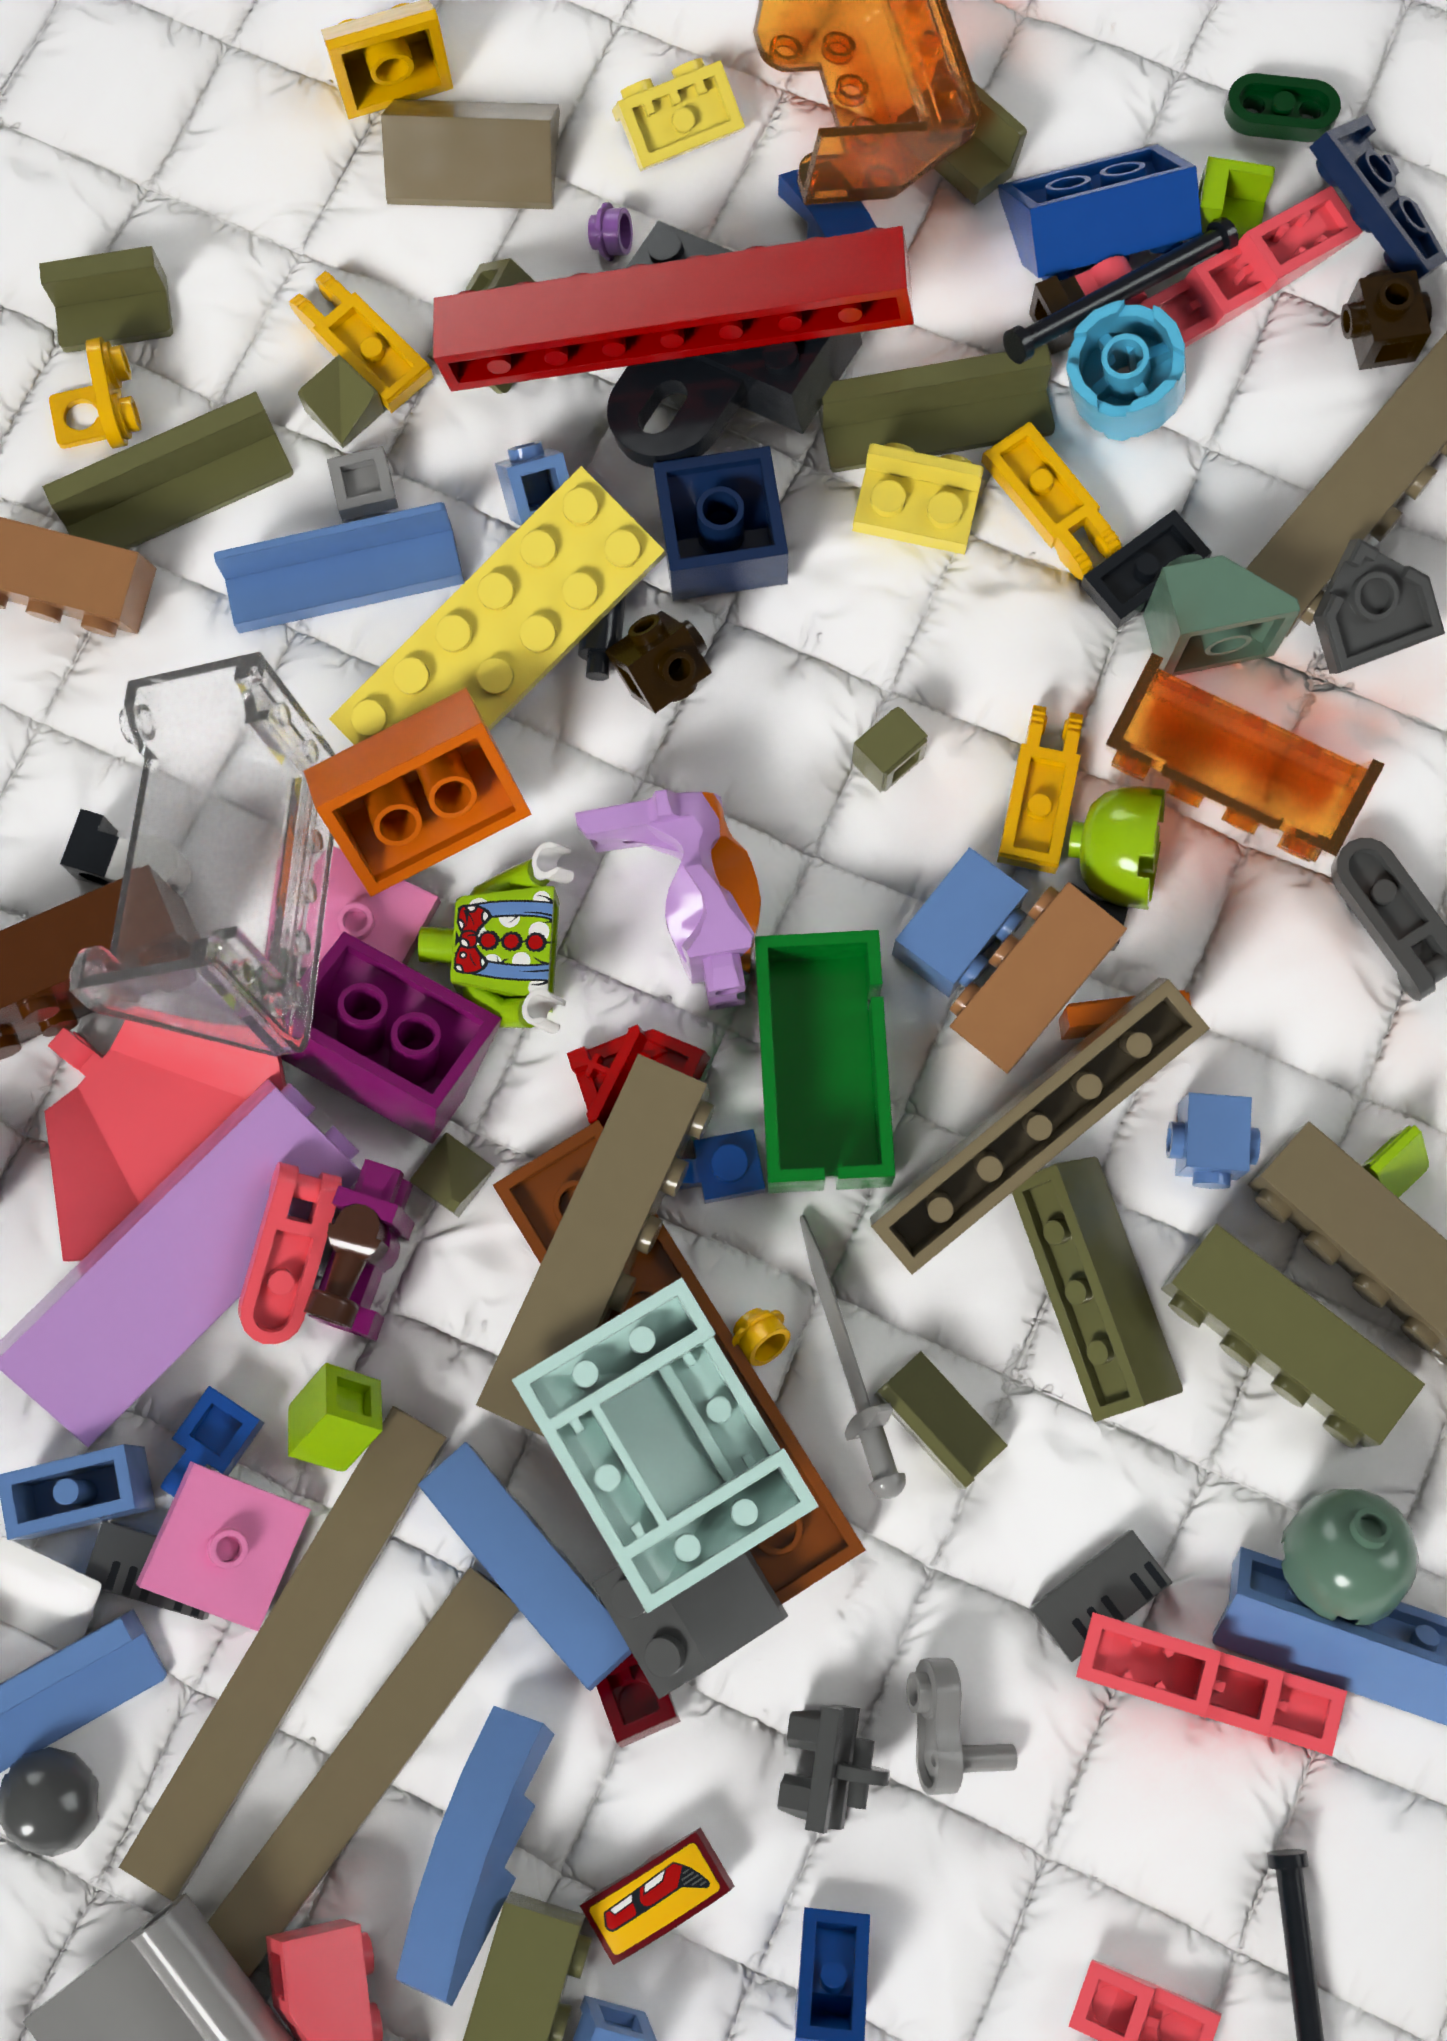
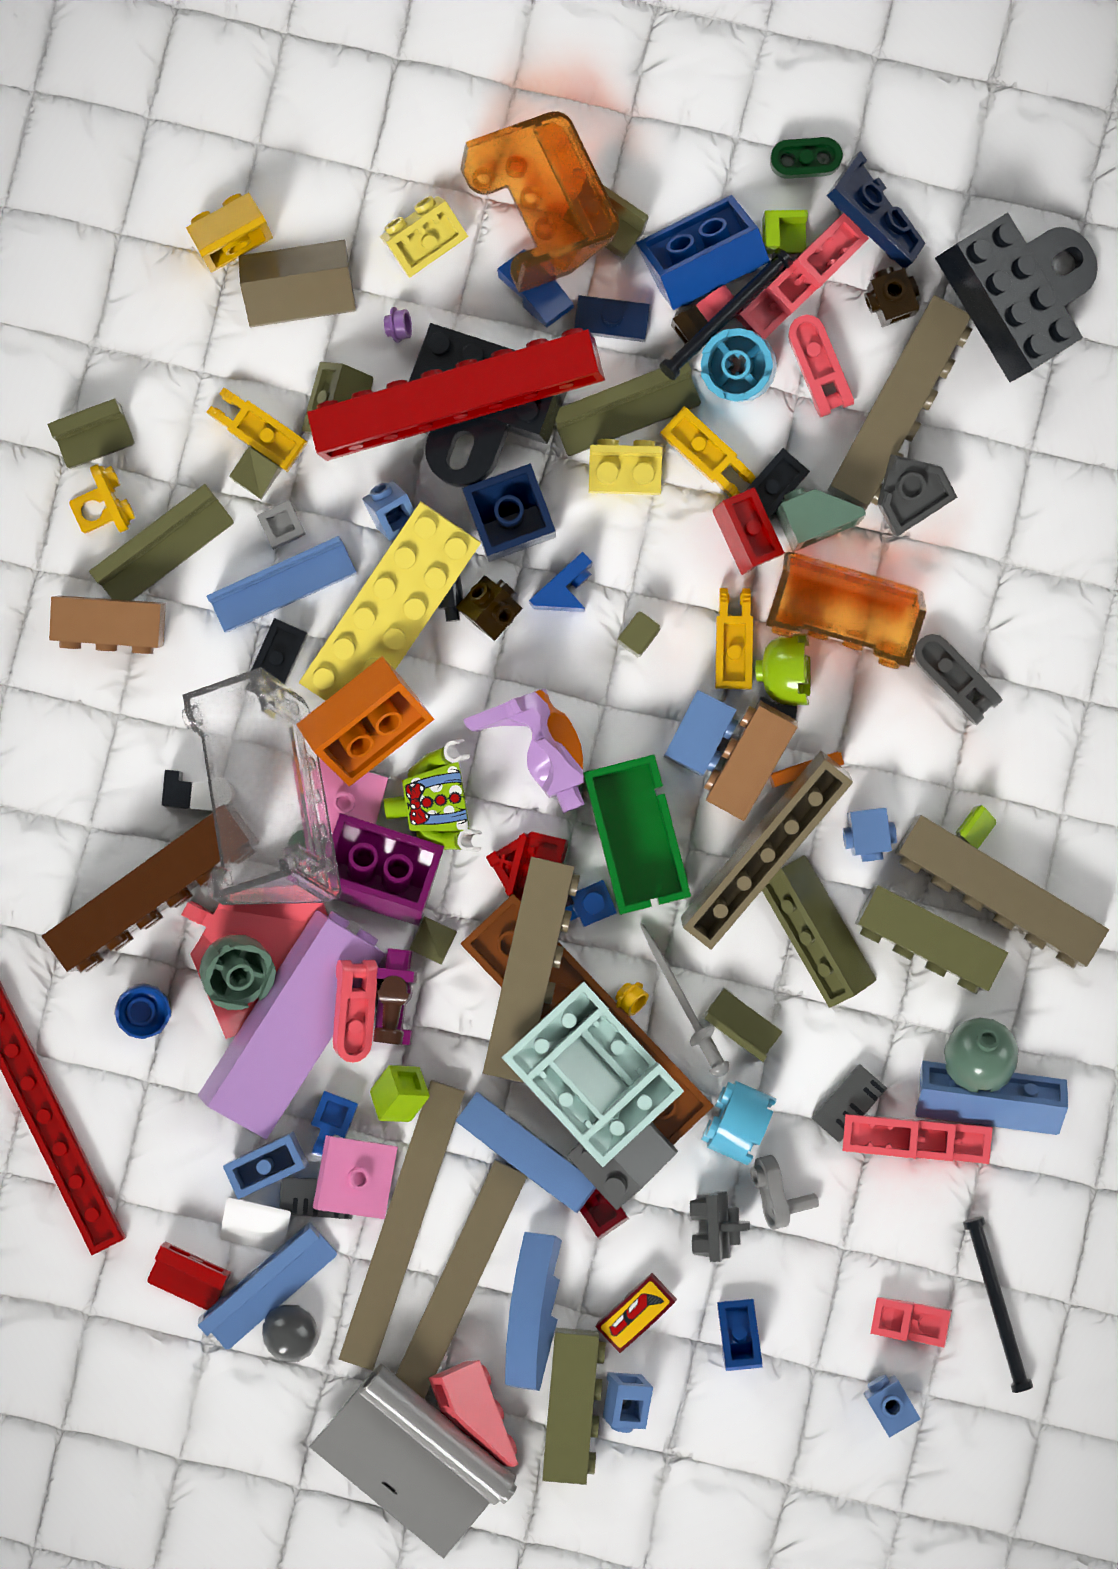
camera: 15 degrees left, 10 degrees up
none -> sand green cylinder [199,935,276,1010]
none -> black plate [245,618,308,699]
none -> blue slope [529,551,593,612]
none -> dark blue tile [574,295,650,342]
none -> medium azure brick [701,1080,777,1165]
none -> red panel [712,487,785,575]
none -> coral plate [788,315,854,418]

